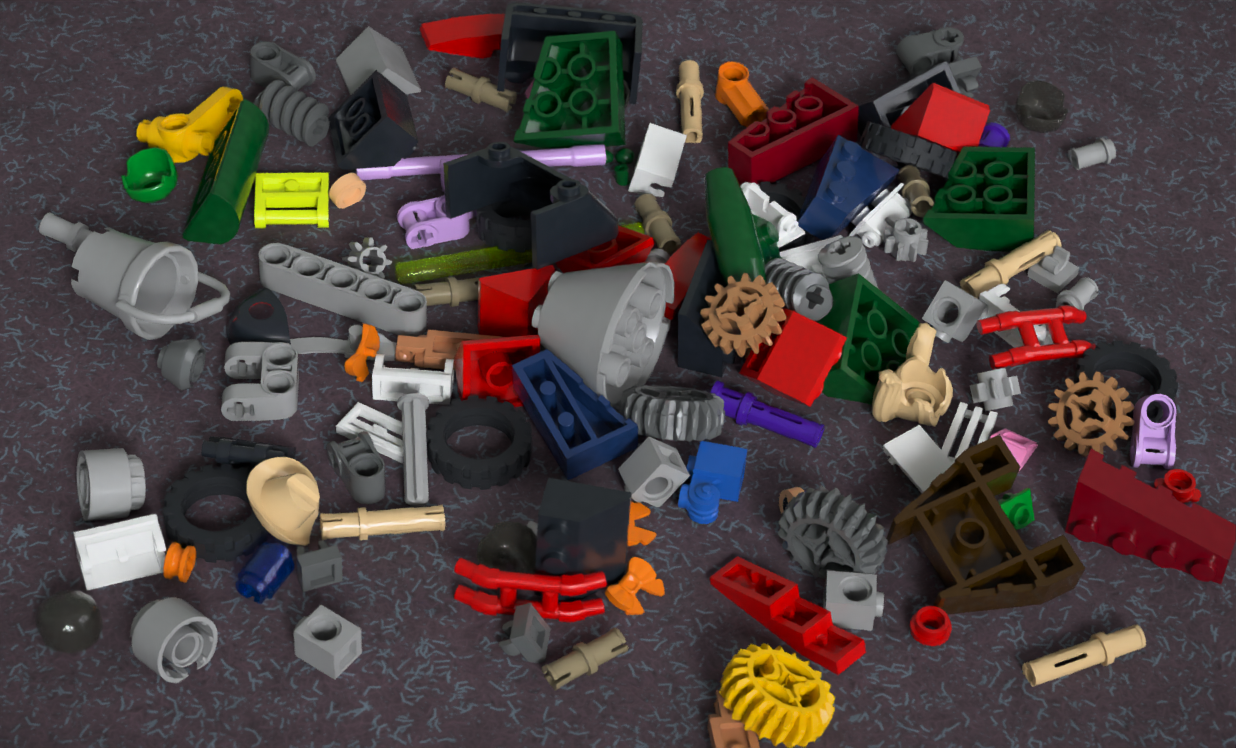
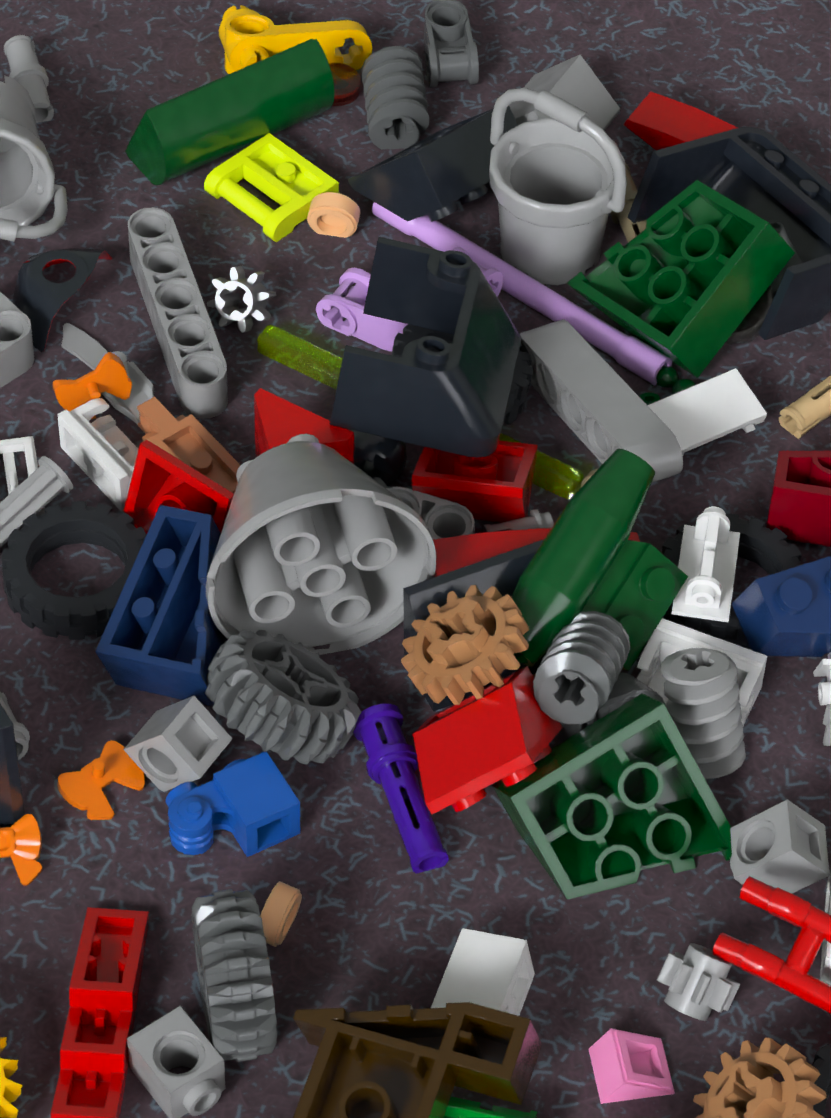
camera: 50 degrees right, 5 degrees up
green hair [121,147,178,203] -> none
dark tan pin [413,276,487,307] -> none
tan hair [872,322,953,427] -> none
white tile [941,402,998,463] -> none
none -> light grey piece [489,88,627,285]
none -> light grey beam [519,319,683,483]

